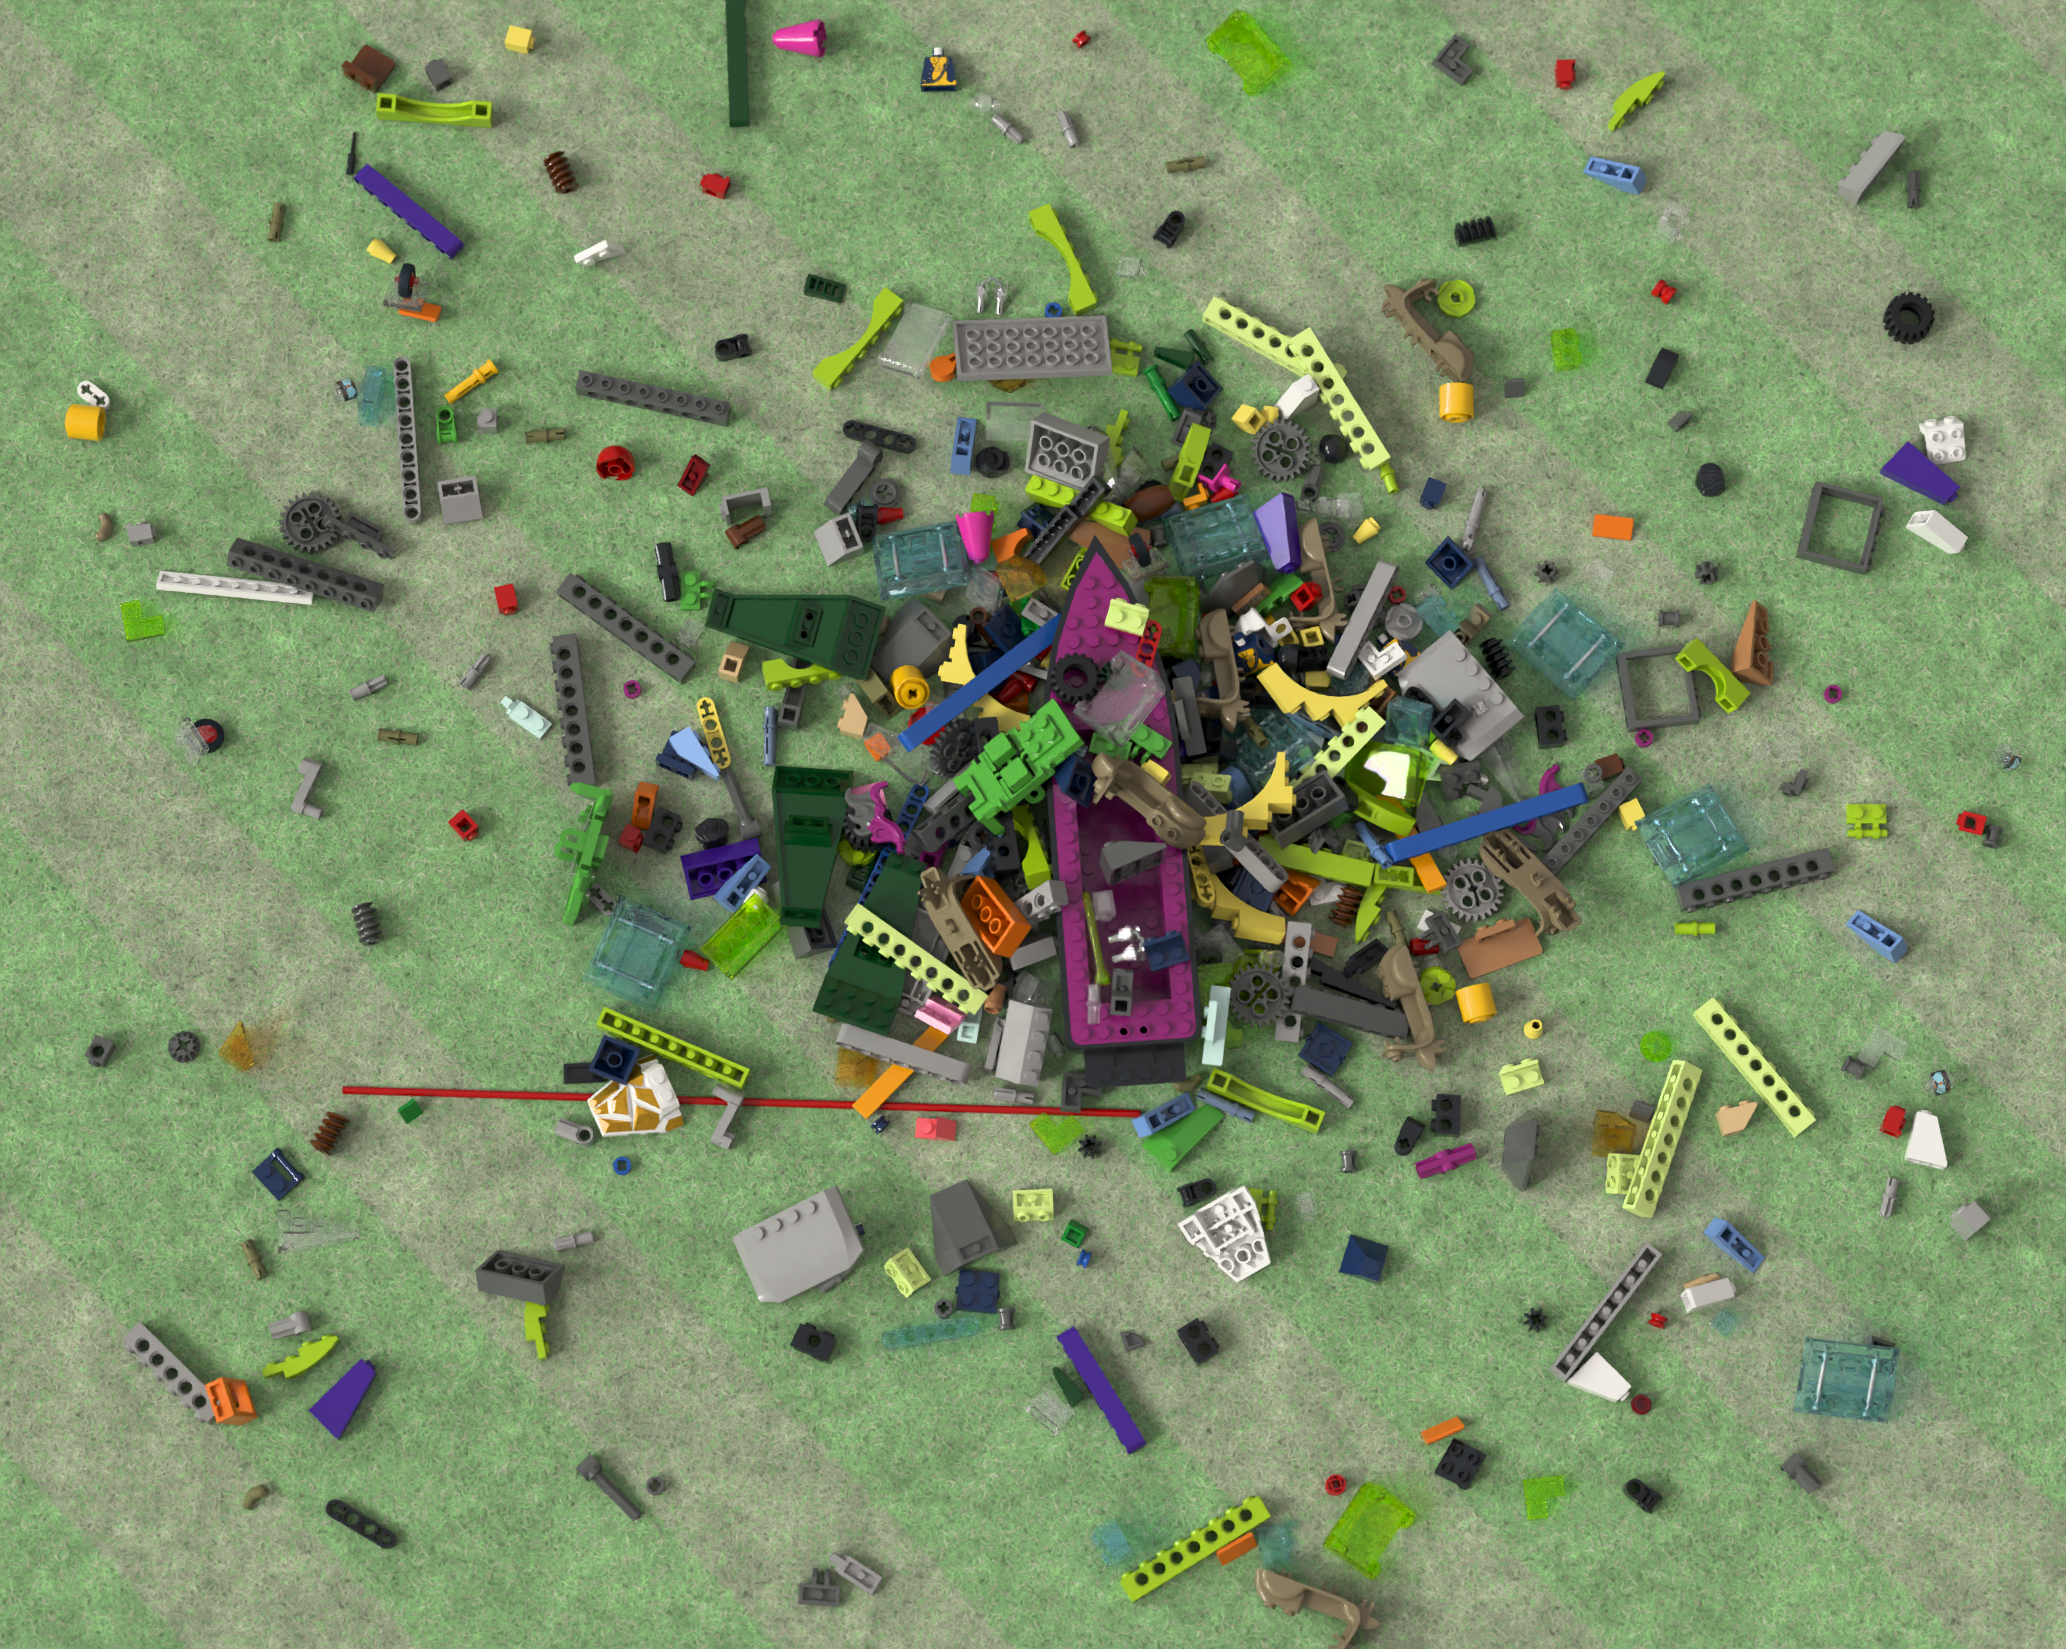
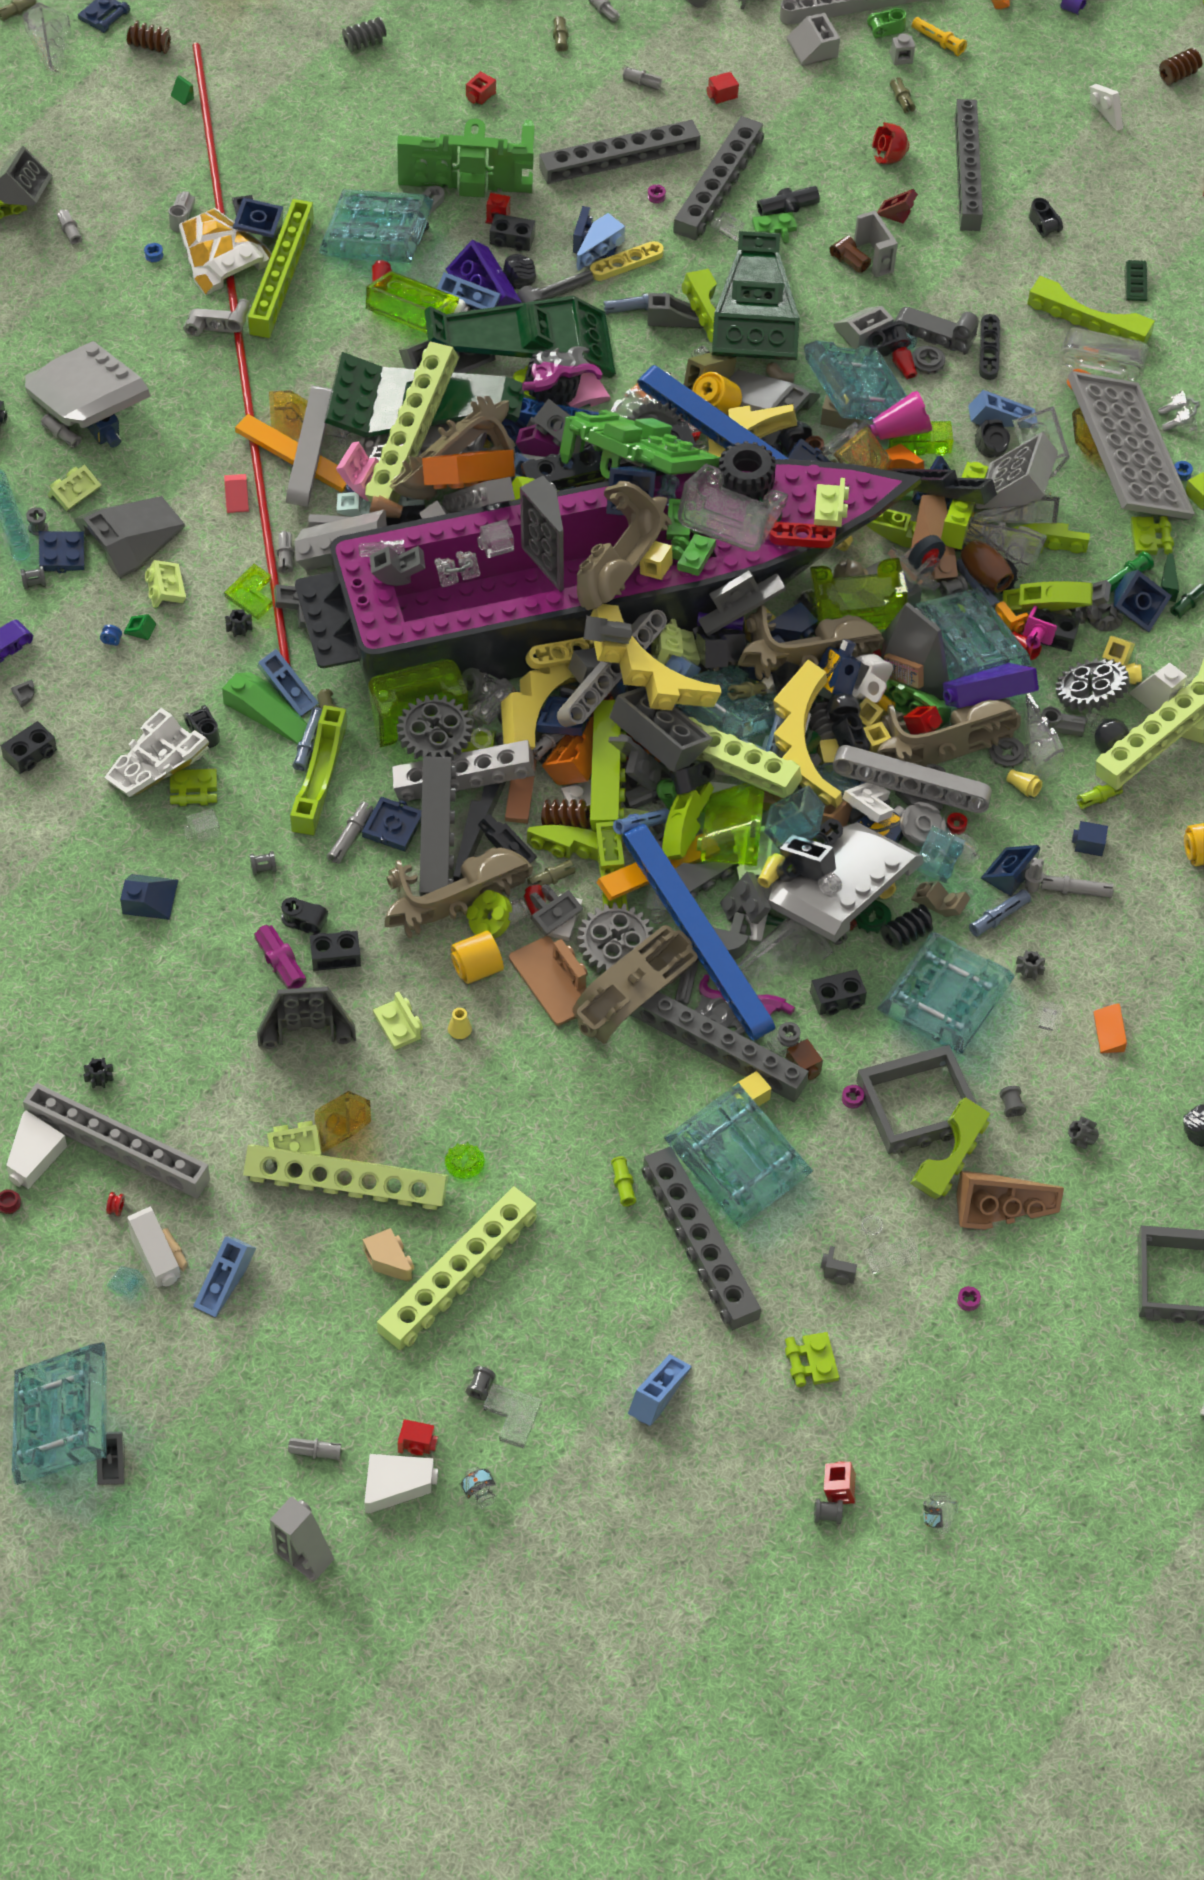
camera: 80 degrees right, 20 degrees down
light aqua hinge [501,696,552,740] -> none
orange arch [631,781,659,829] -> none
tan slope [718,641,750,683] -> none
tan slope [837,693,868,740] -> none
dark blue bush [870,1115,890,1134] -> none
clear neon green piece [1082,891,1111,986] -> none
dark blue bracket [1142,930,1190,973] -> none
light aqua bracket [1201,985,1231,1066] -> none
dark grey slope [1629,1100,1654,1123] -> none

